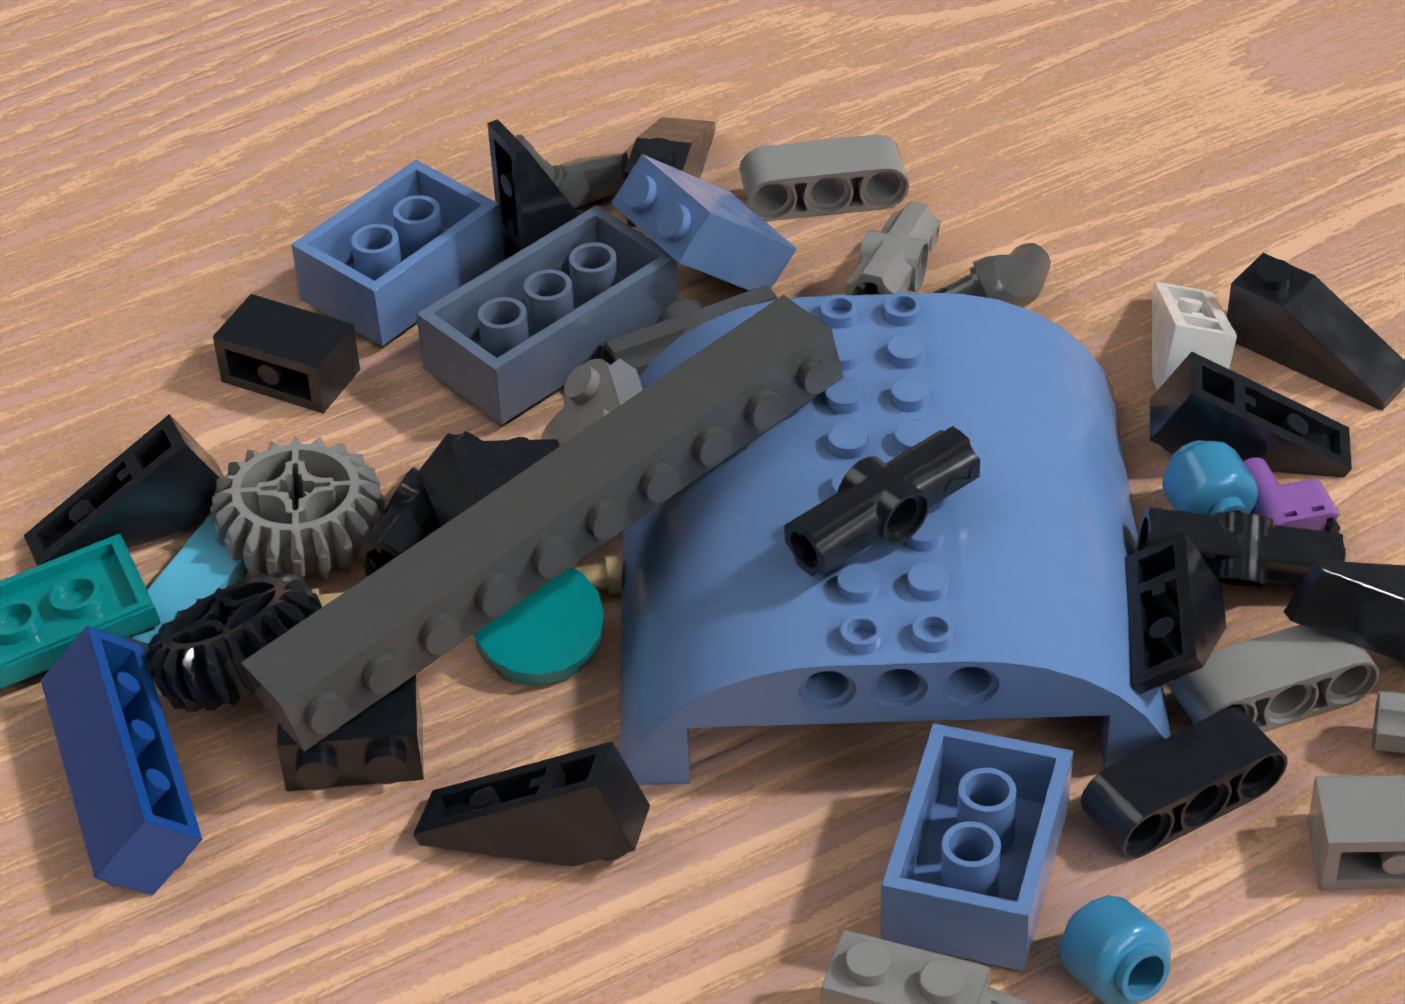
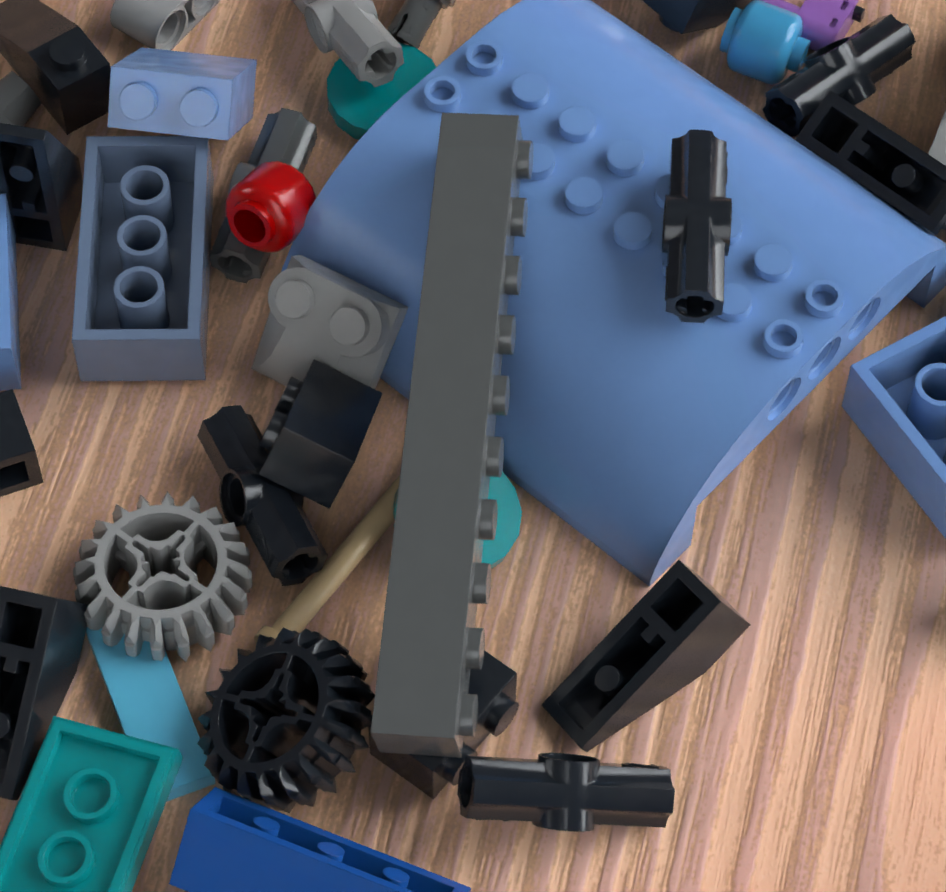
camera: 50 degrees left, 15 degrees up
none -> red head [225,161,316,253]
none -> black piece [457,753,675,832]

